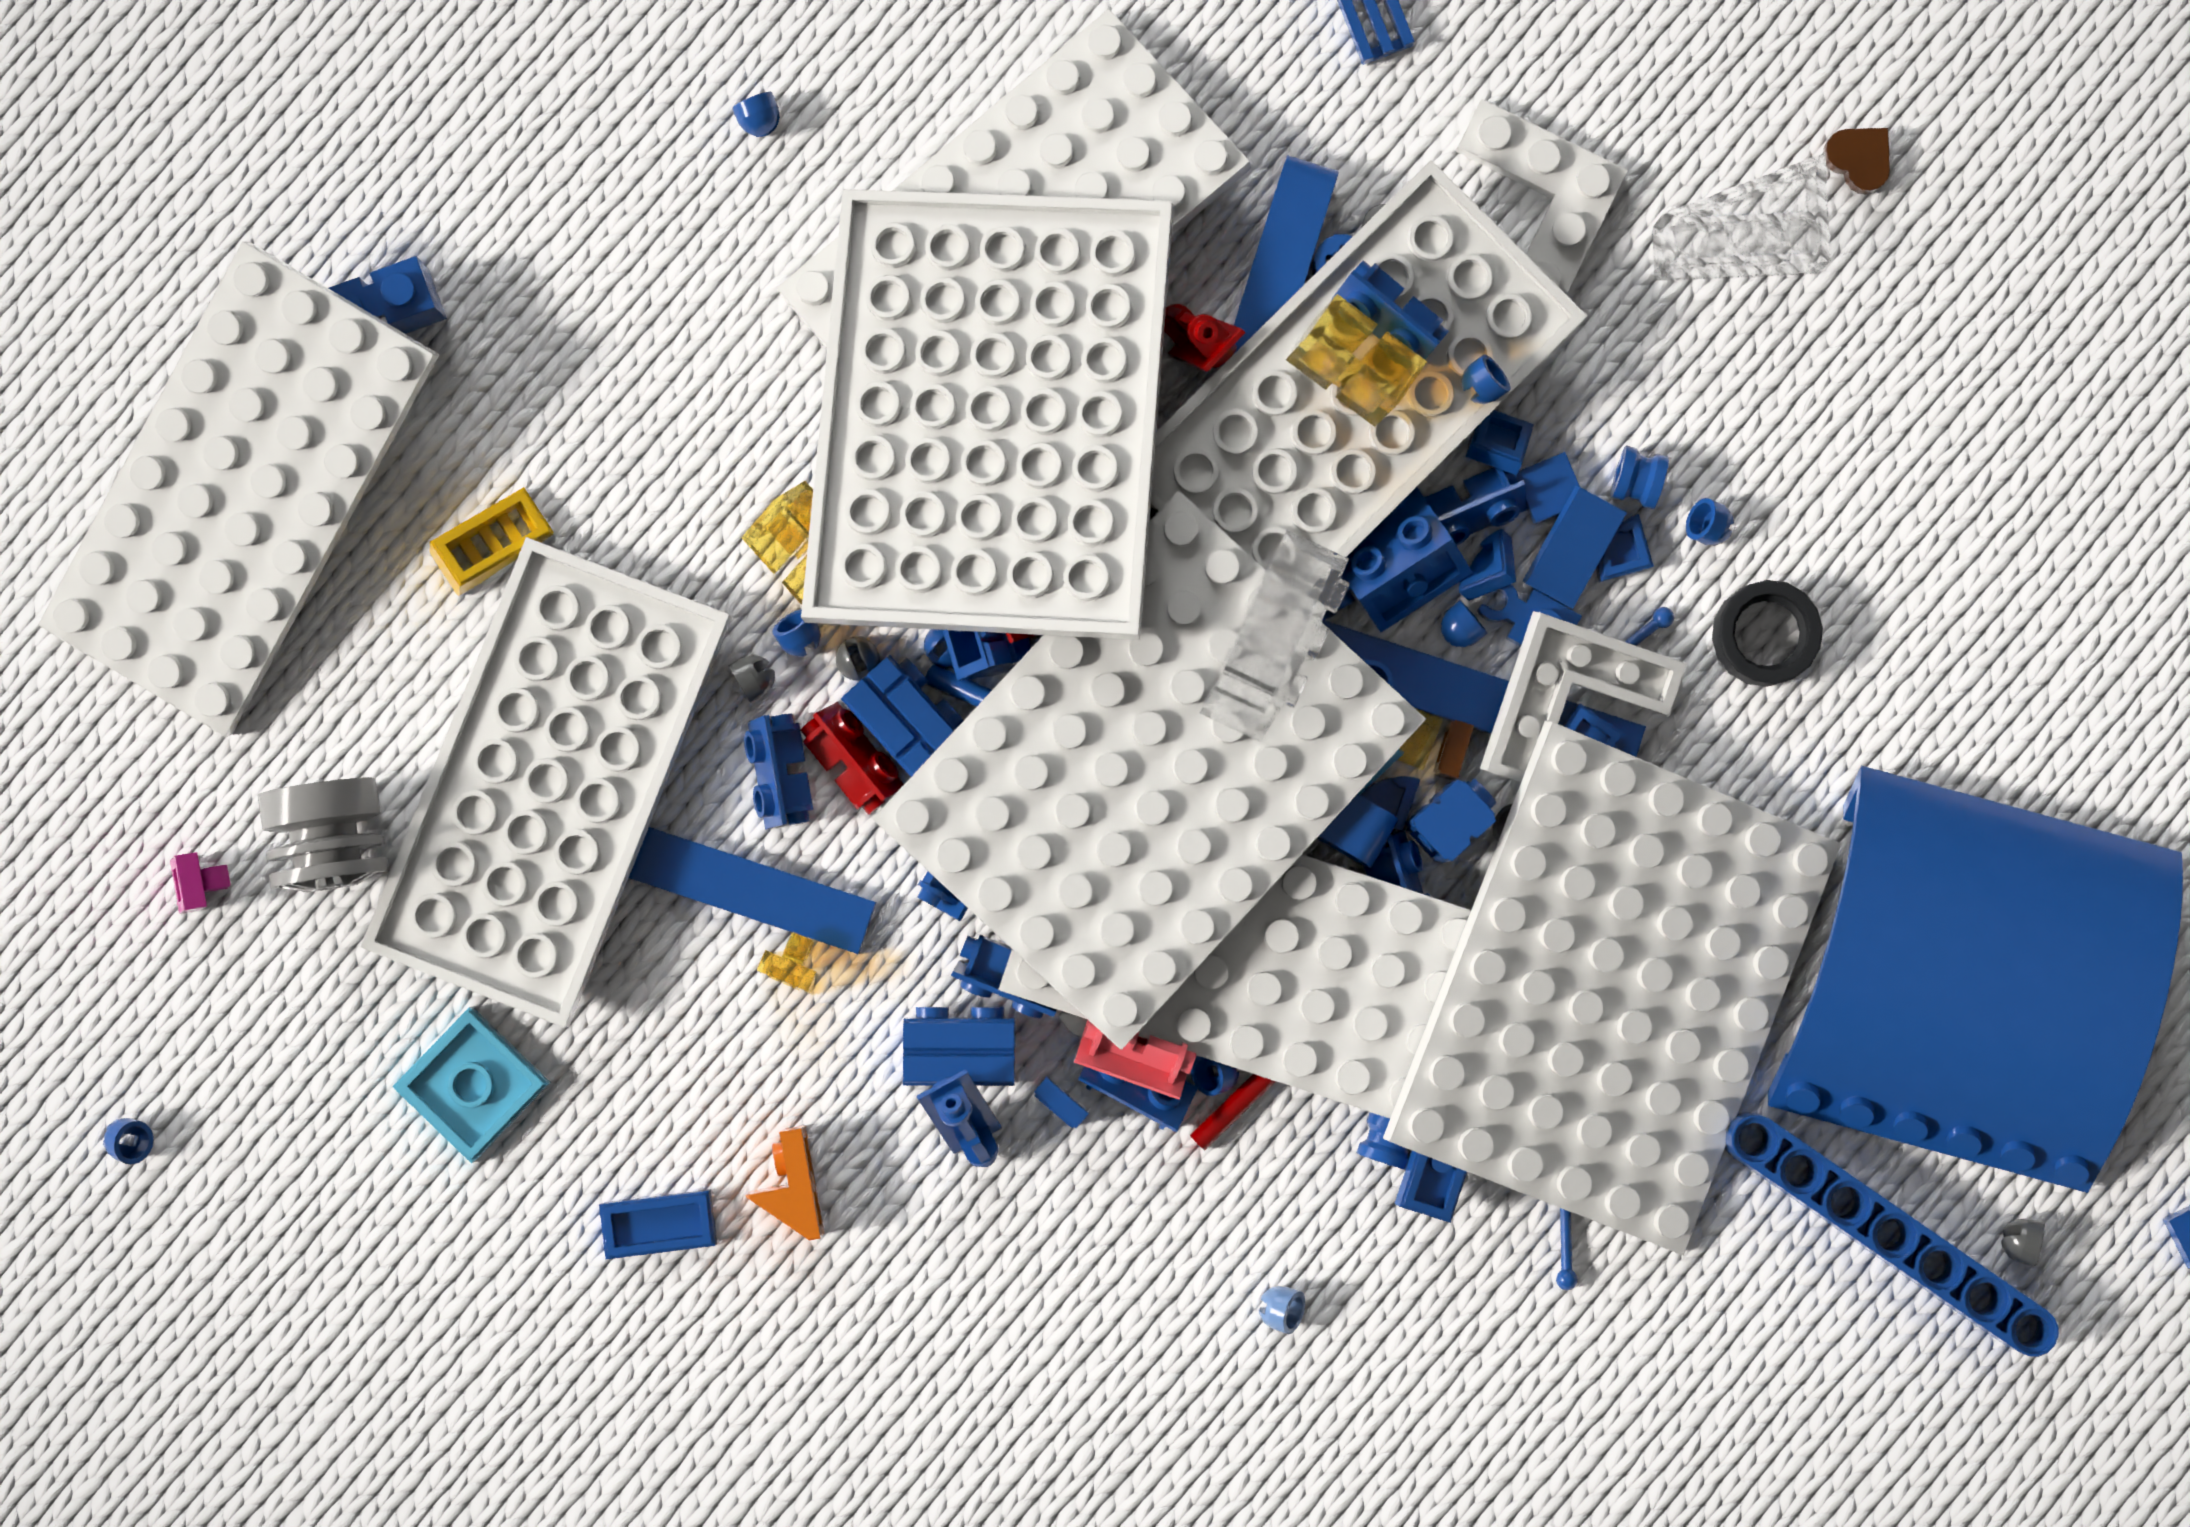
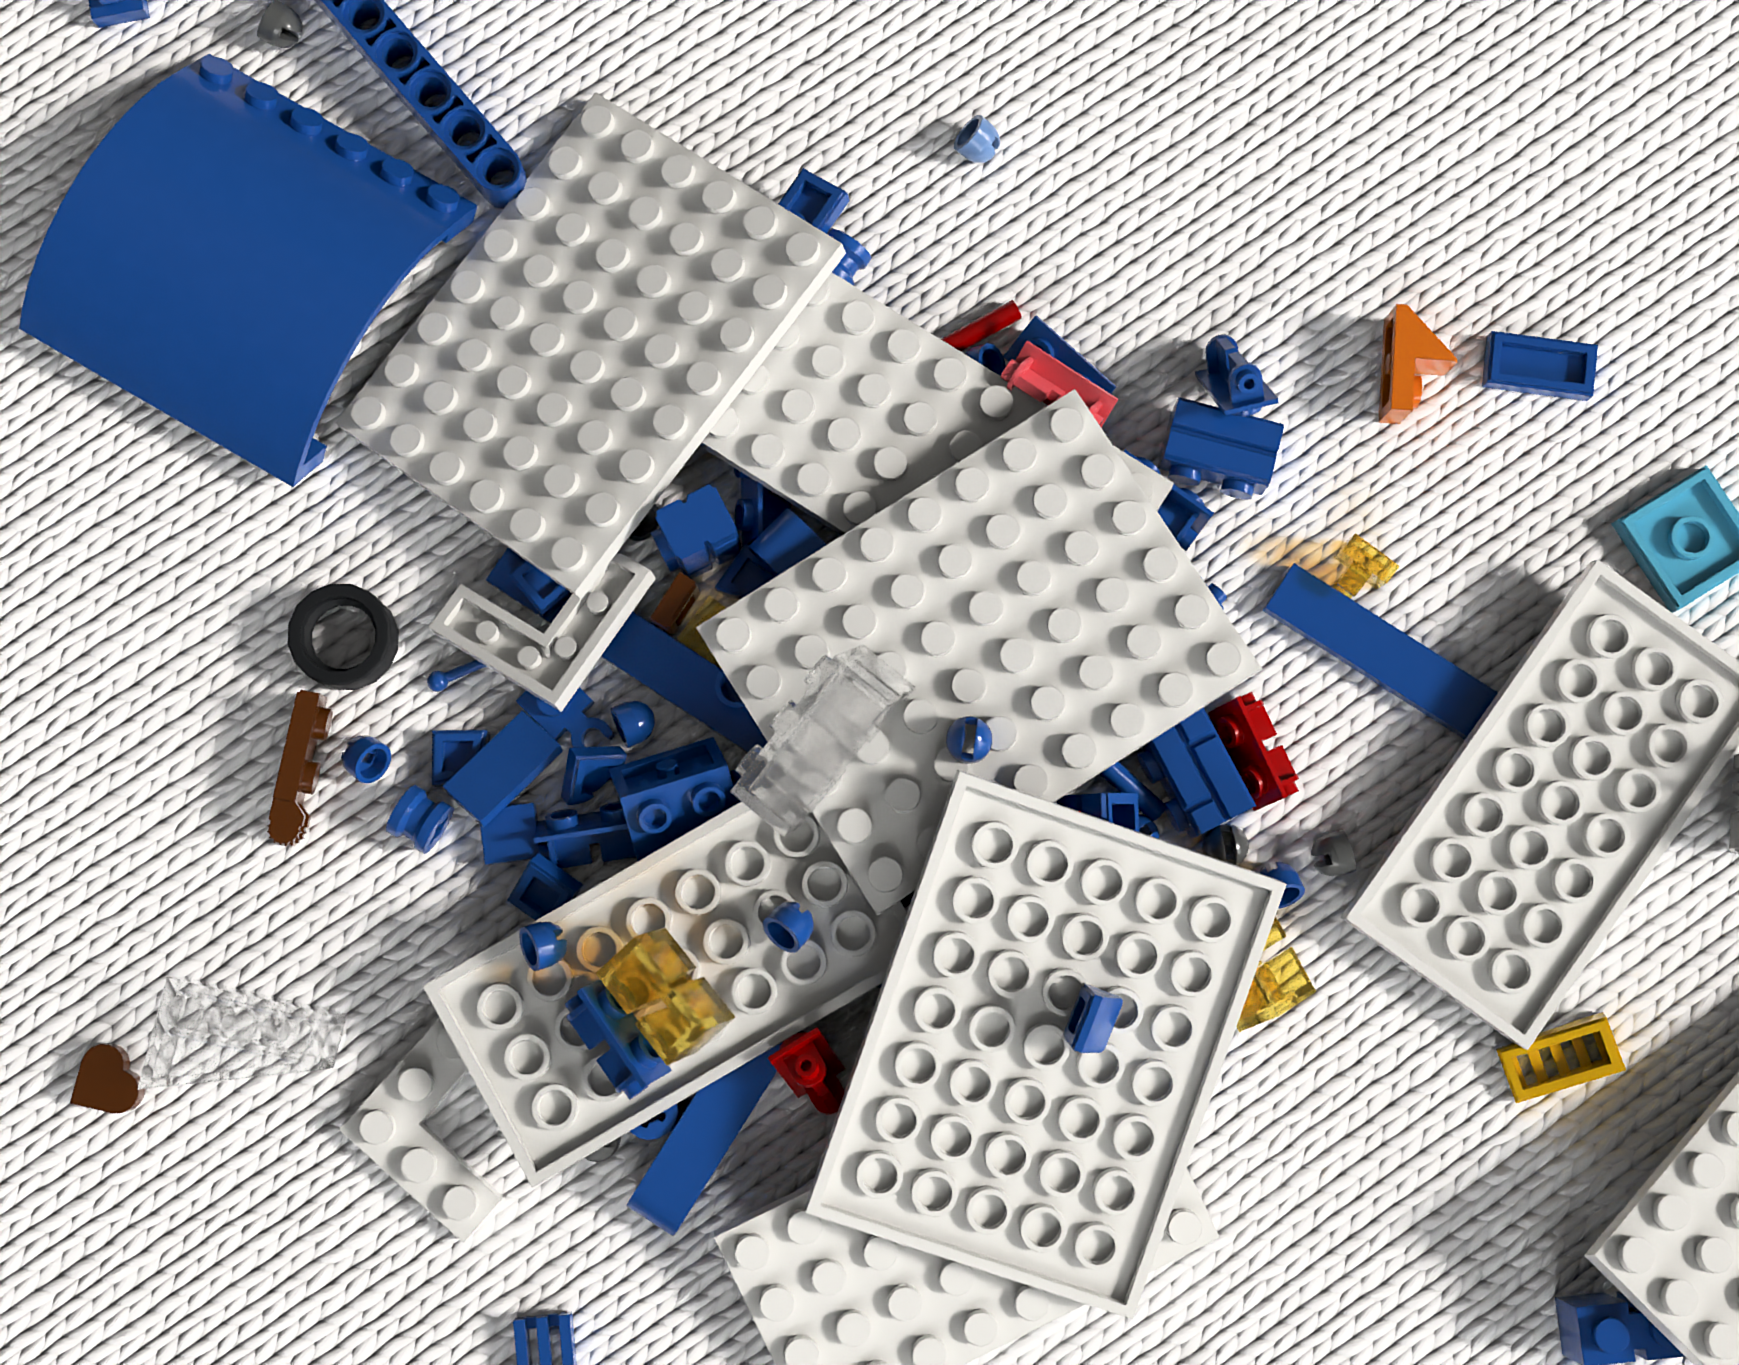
camera: 165 degrees left, 5 degrees down
blue hinge [744,713,814,830] -> none
blue tile [1034,1076,1089,1128] -> none
blue hinge [1556,1208,1578,1291] -> none
none -> reddish brown hinge [267,690,333,846]
none -> blue hinge [763,902,814,953]
none -> blue hinge [946,716,992,764]
none -> blue slope [1063,984,1123,1053]

